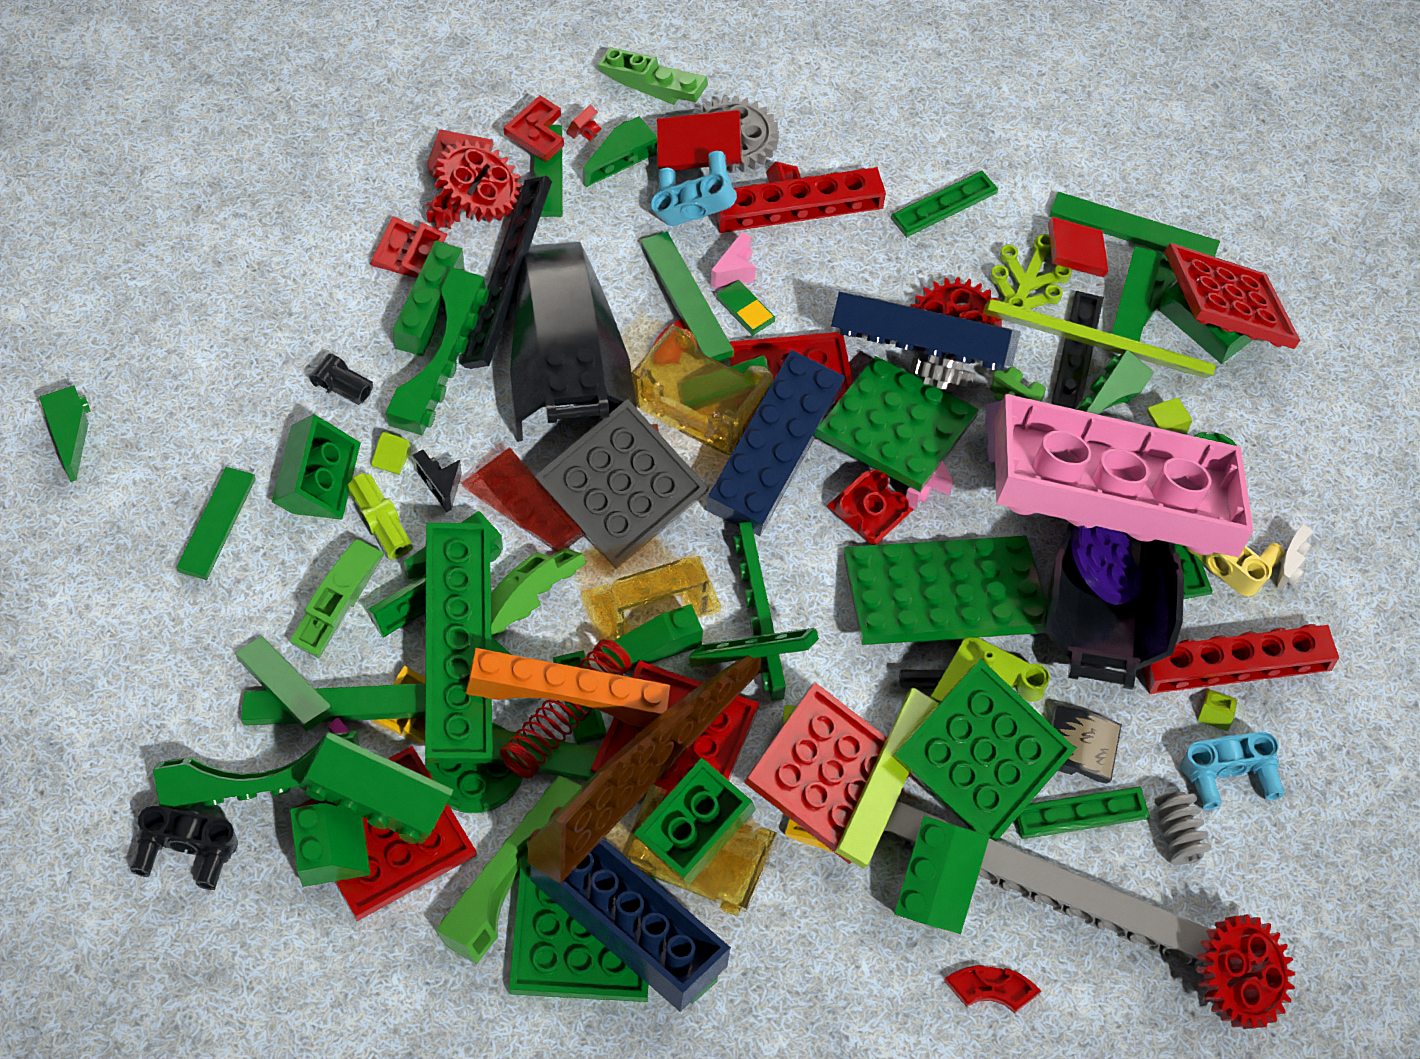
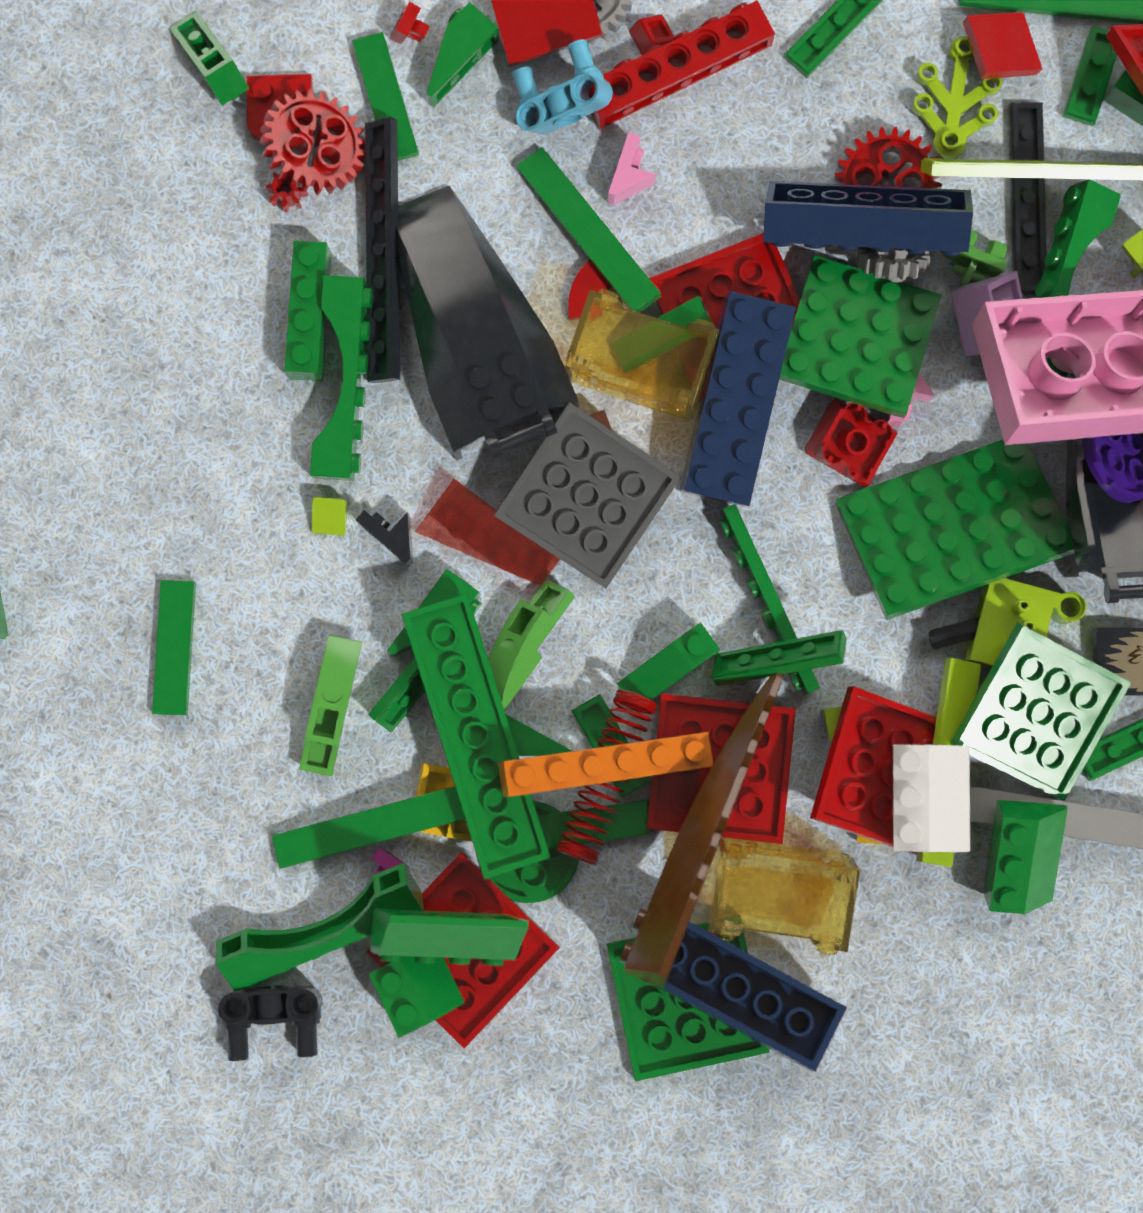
camera: 10 degrees left, 25 degrees up
tile [235,636,334,732] -> none
green slope [272,414,361,520] -> none
black piece [309,354,373,405] -> none
lime piece [347,473,413,560] -> none
red slope [370,216,448,278] -> none
bright green arch [436,775,582,964] -> none
red plate [503,95,564,162] -> none
clear yellow windscreen [582,556,722,641] -> none
green slope [634,758,756,886] -> none
green tile [716,280,775,336] -> none
red tile [944,965,1041,1013] -> none
green tile [1107,246,1163,354] -> none
none -> green slope [169,11,249,106]
none -> white slope [893,745,970,852]

